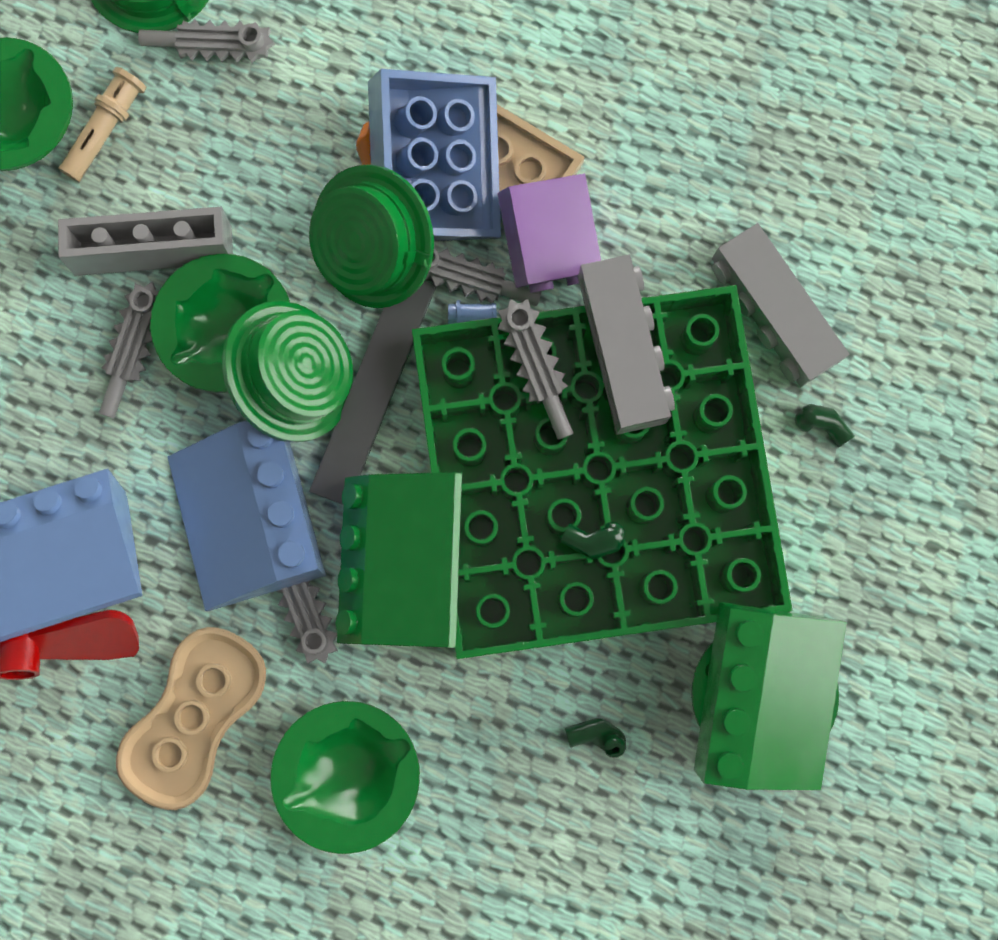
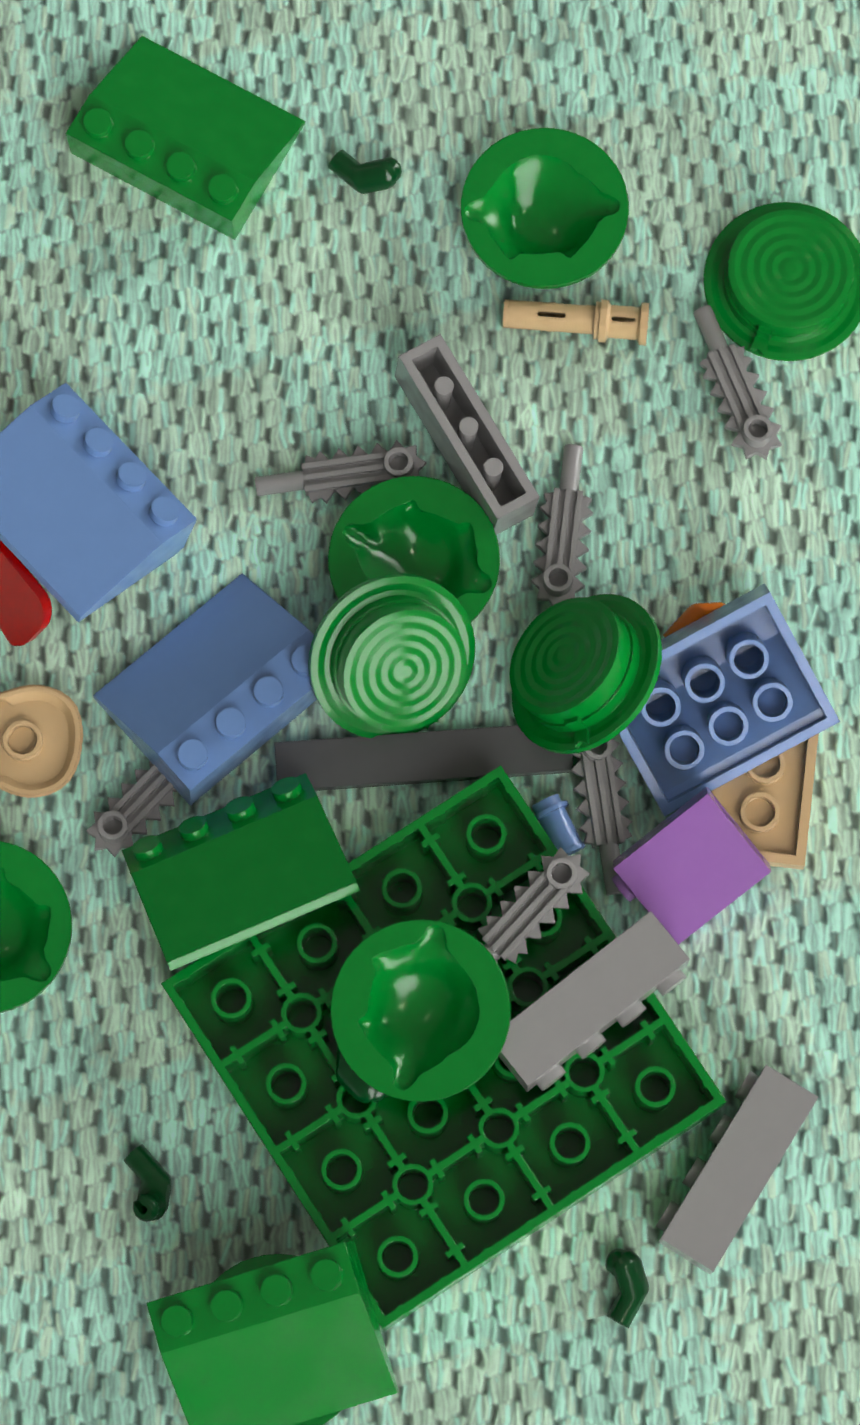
camera: 70 degrees right, 5 degrees down
none -> green piece [331,920,511,1102]
none -> light grey piece [531,444,593,605]

